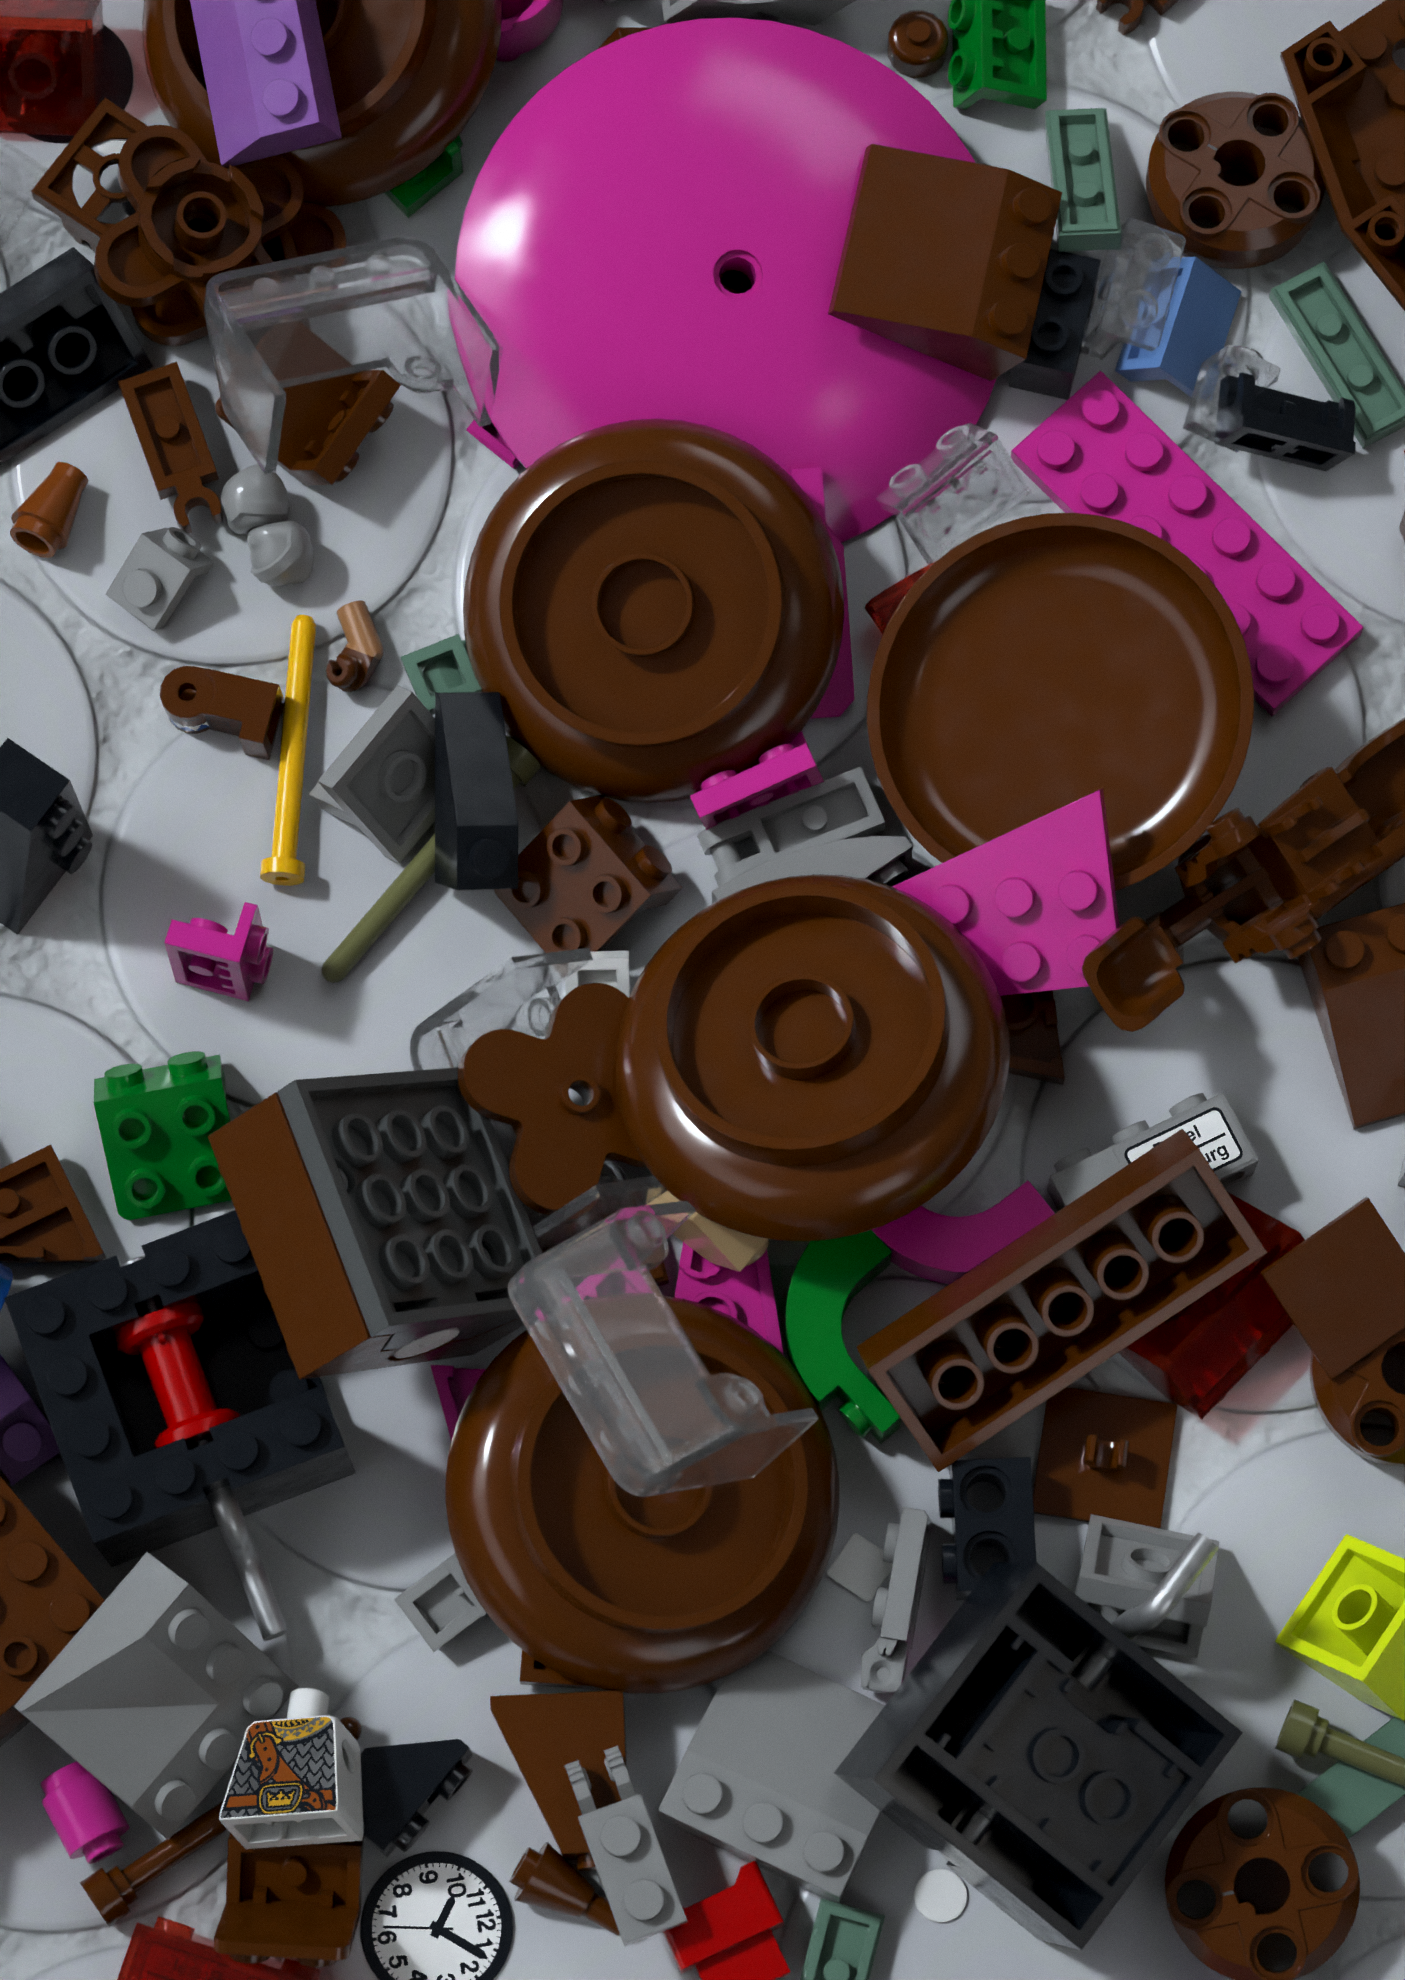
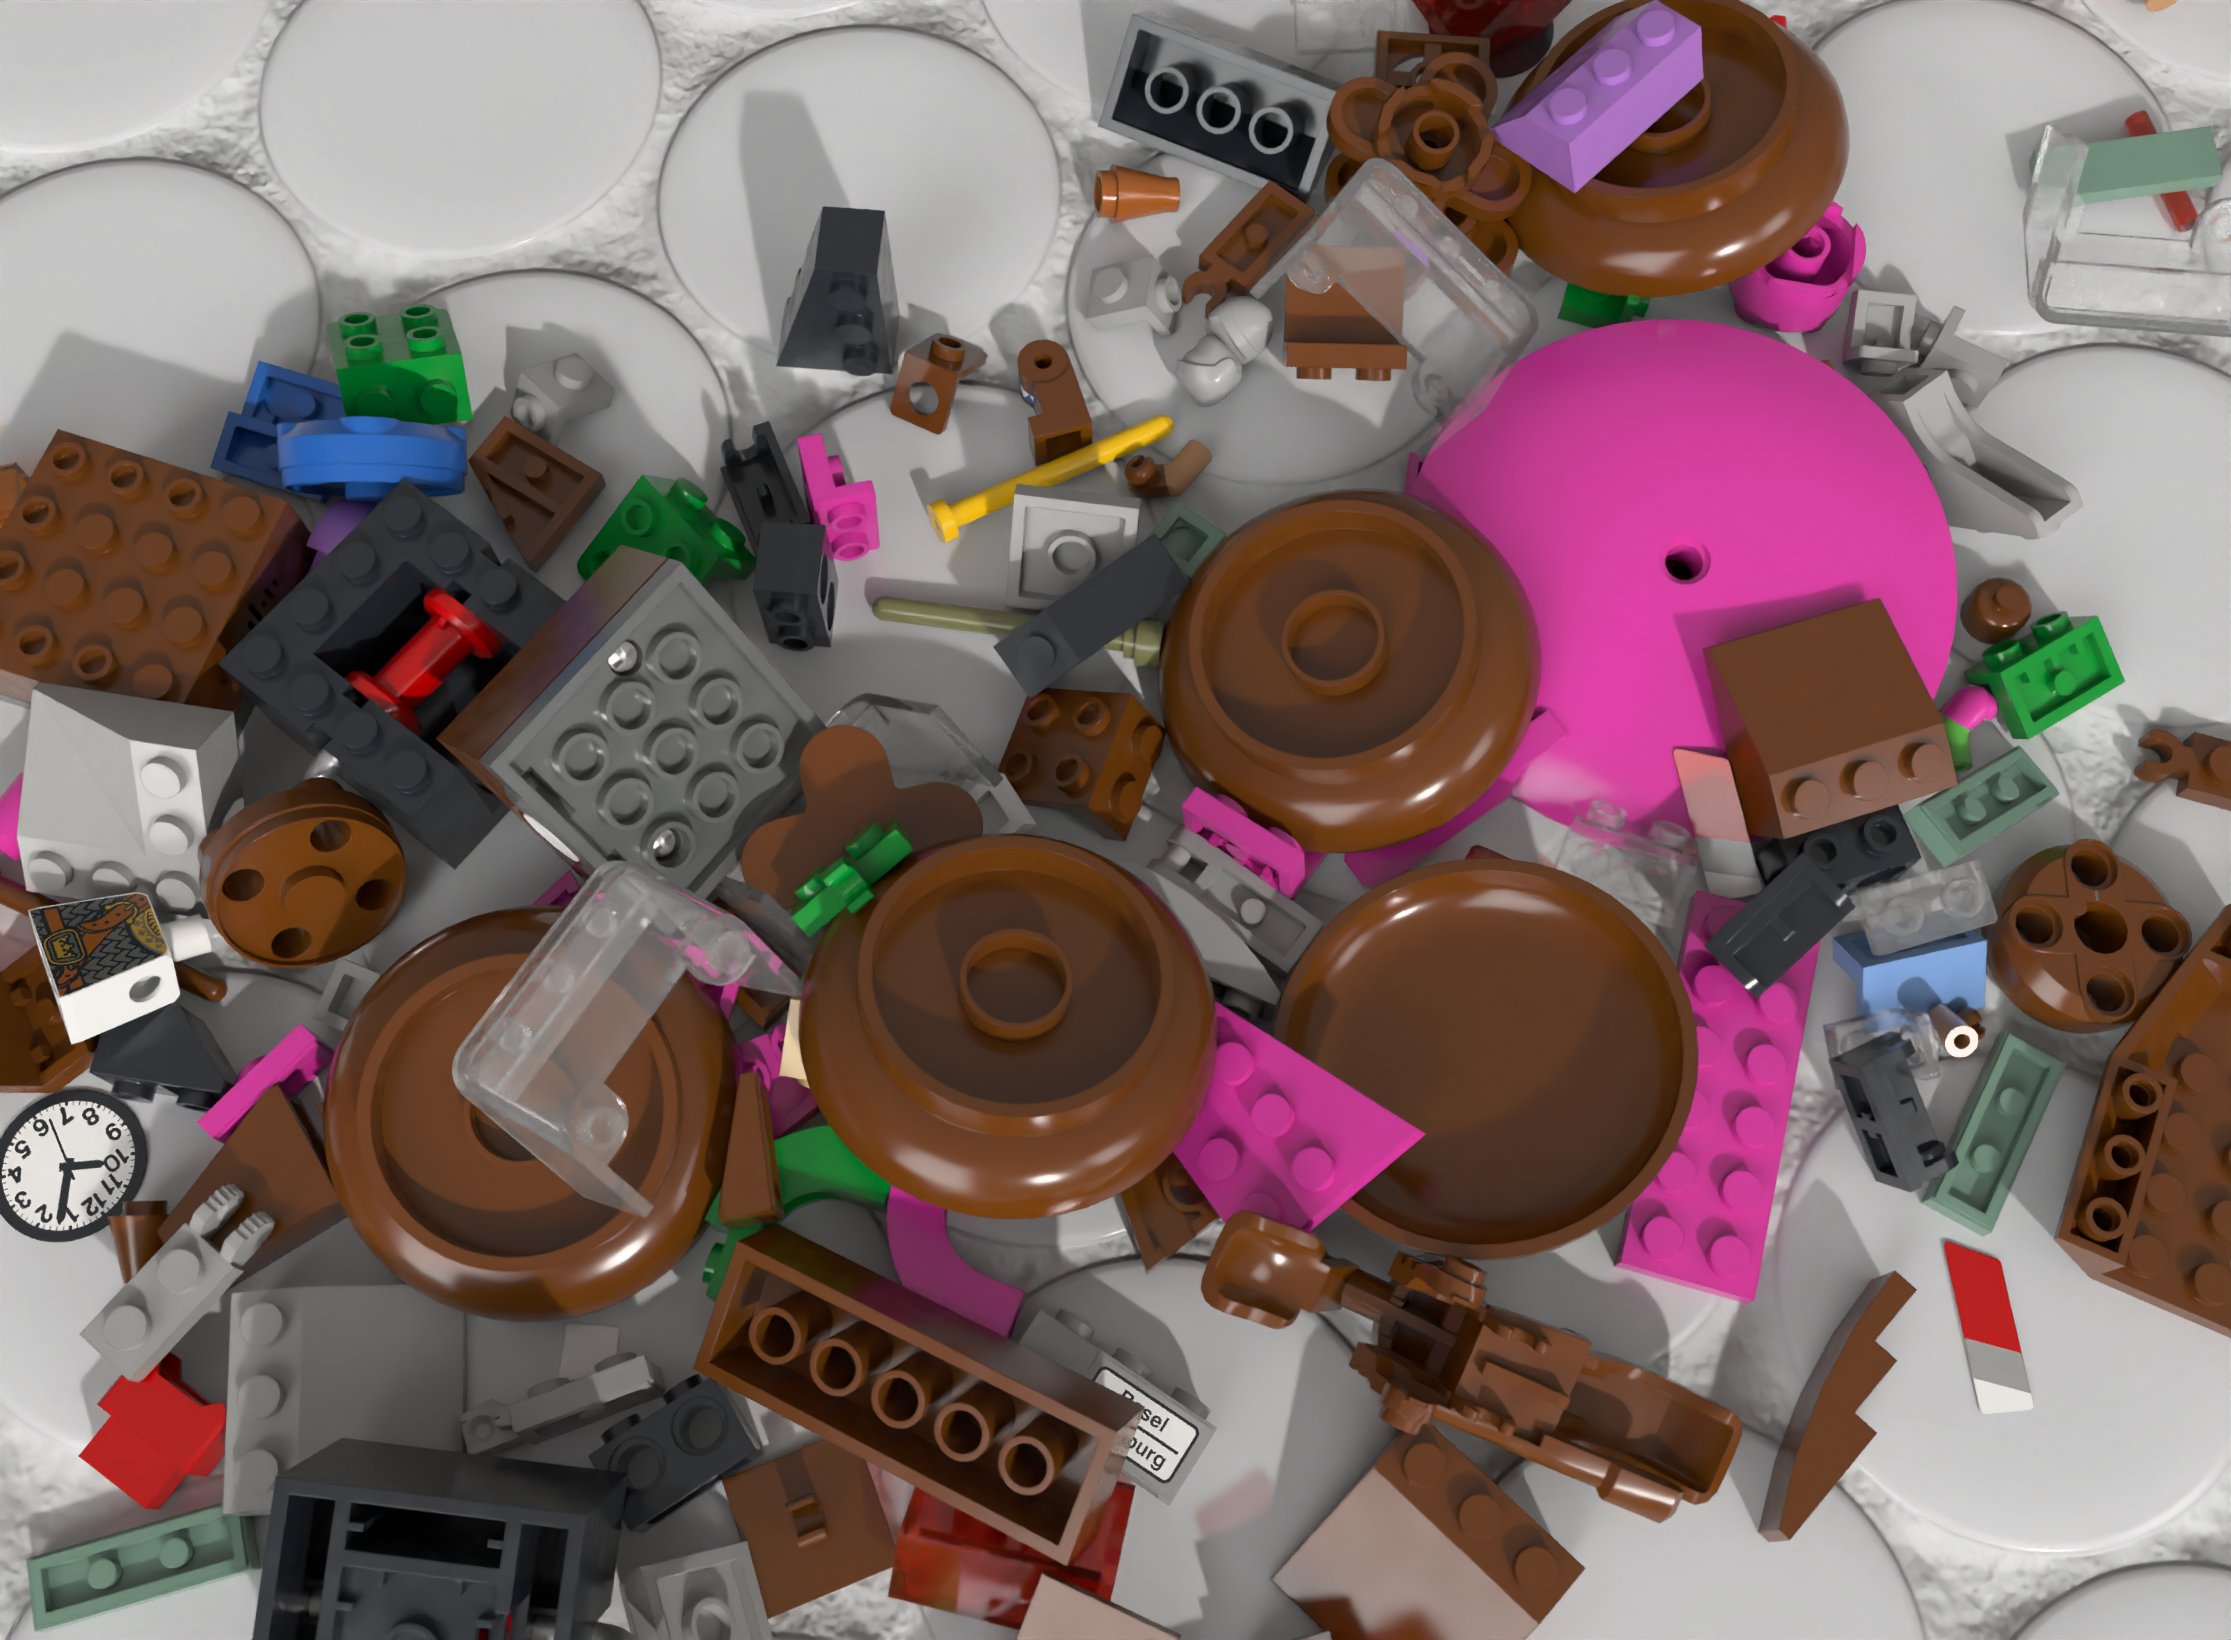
camera: 55 degrees right, 5 degrees down
none -> reddish brown piece [197,777,407,968]
none -> dark pink plate [197,1023,335,1144]
none -> reddish brown slope [718,1072,784,1229]
none -> black hinge [720,421,811,559]
none -> black brick [753,521,839,652]
none -> green plate [791,817,914,937]
none -> reddish brown bracket [890,333,988,435]
none -> sticker [1673,748,1762,899]
none -> black hinge [1704,852,1856,999]
none -> arm [1925,1005,1986,1057]
none -> dark pink arm [1938,686,1997,773]

